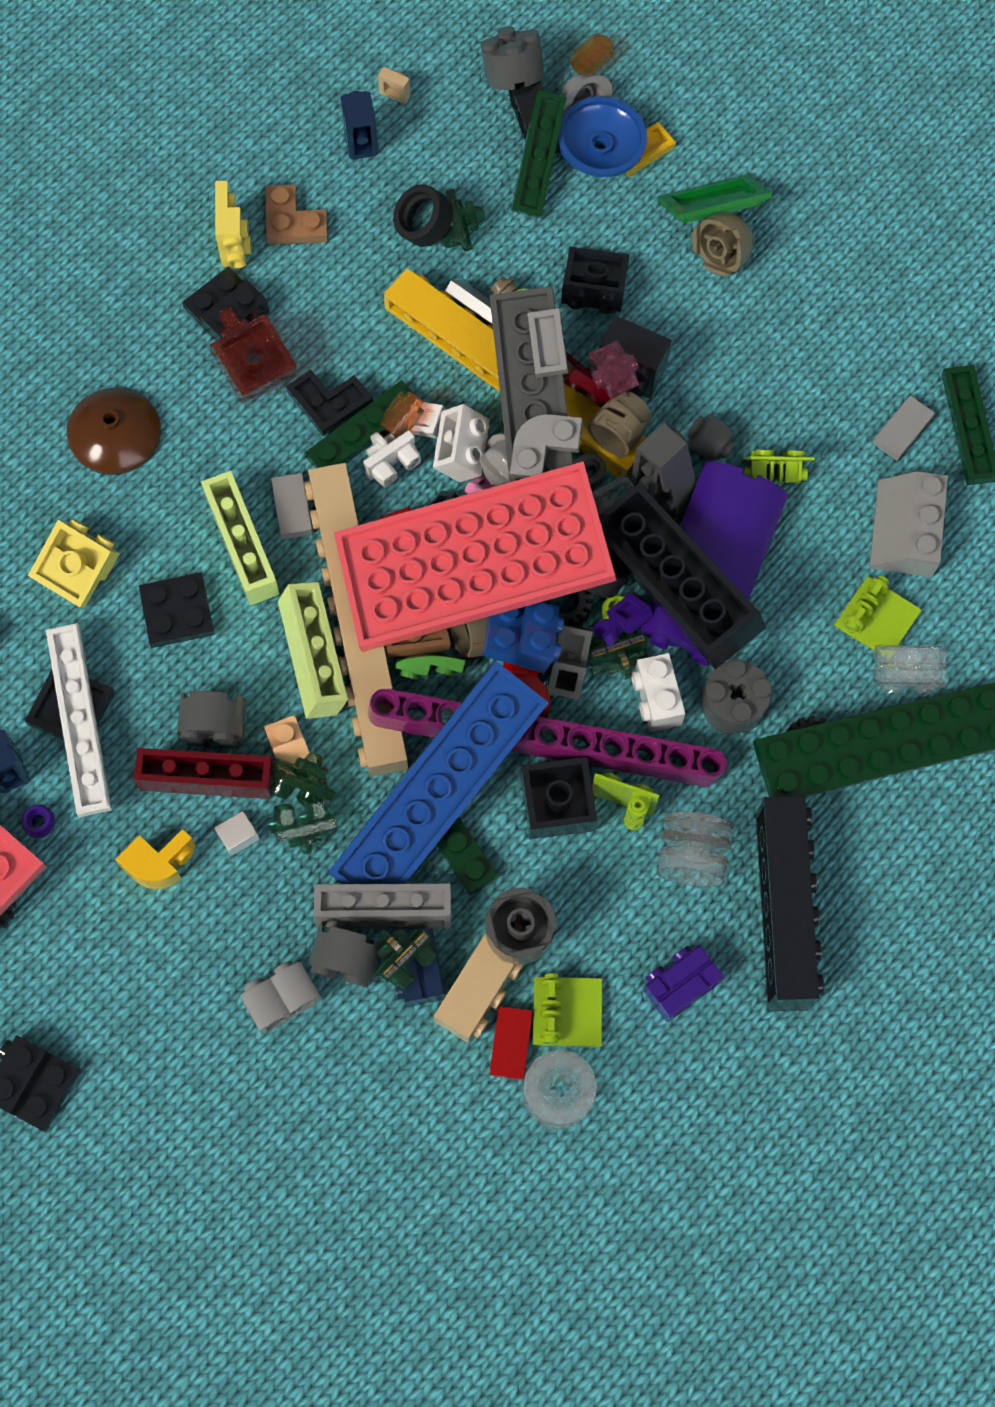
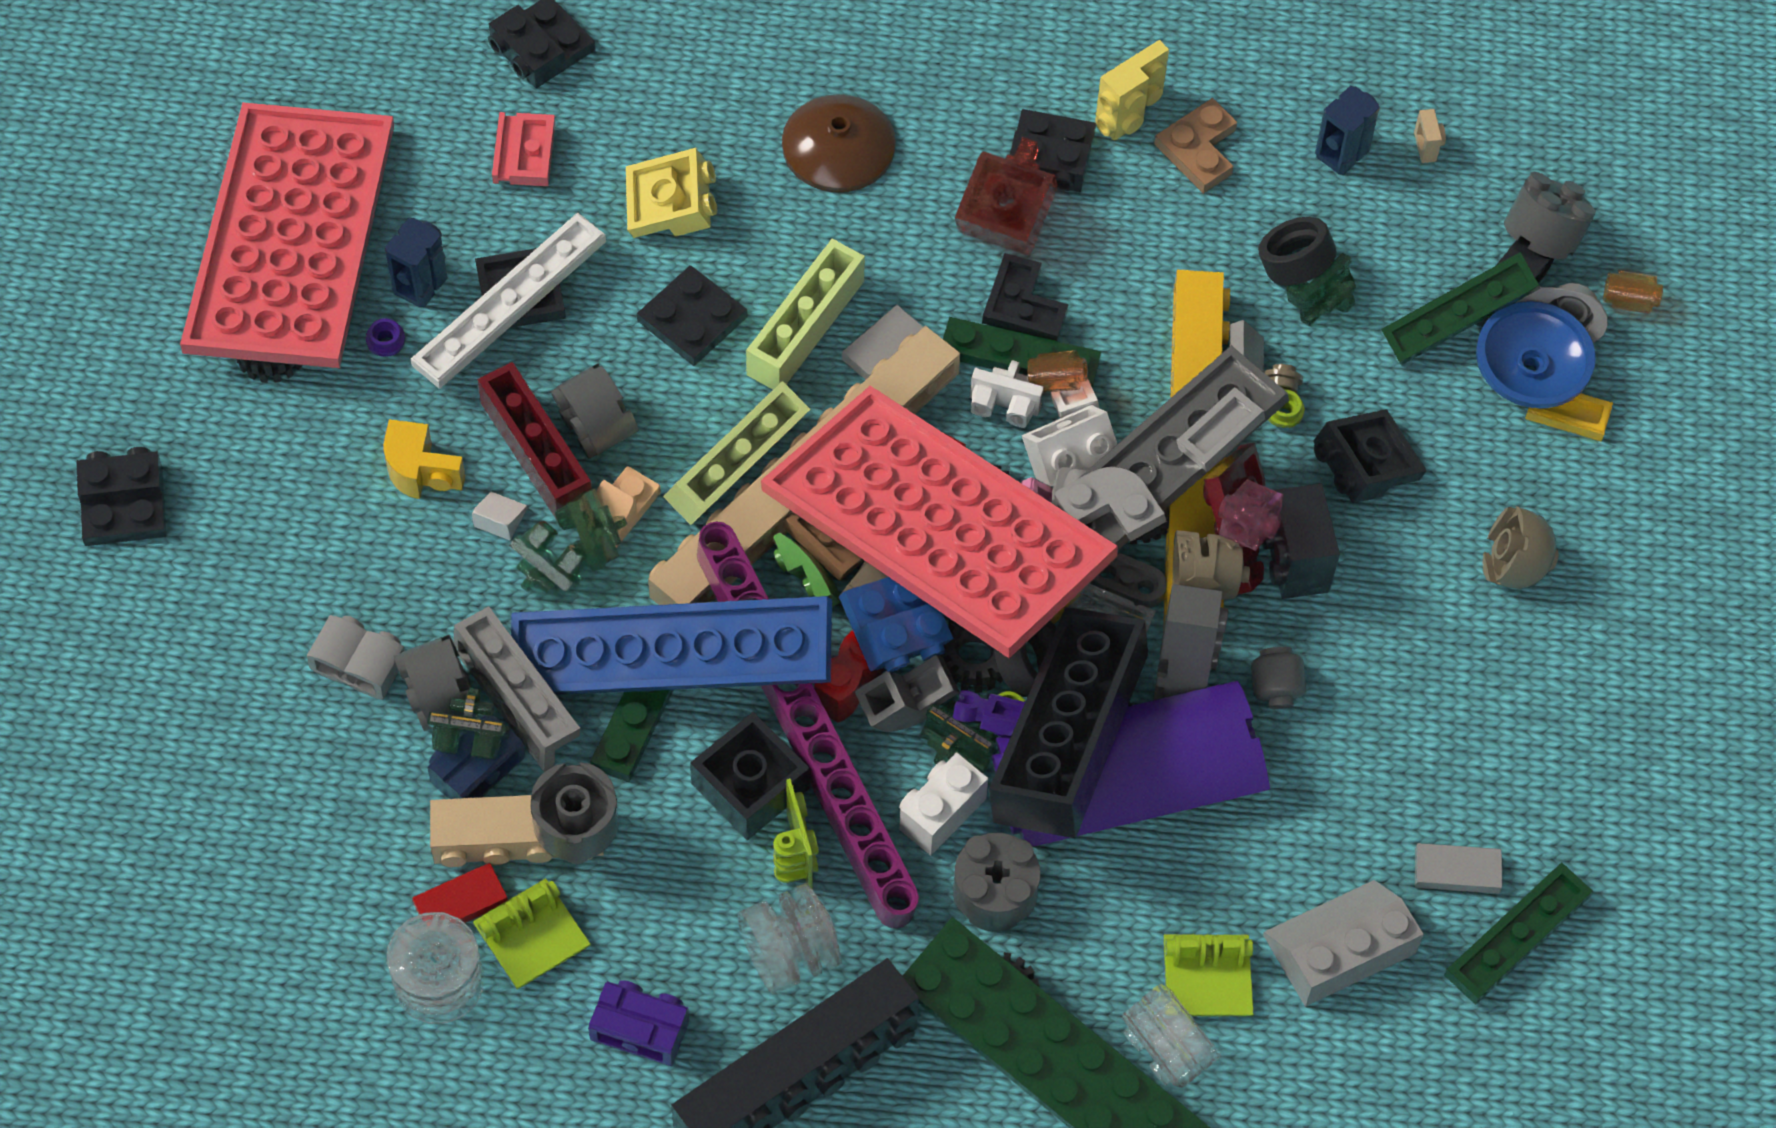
camera: 55 degrees right, 10 degrees down
green piece [658,174,772,223] -> none
lime hinge [743,450,815,484] -> none

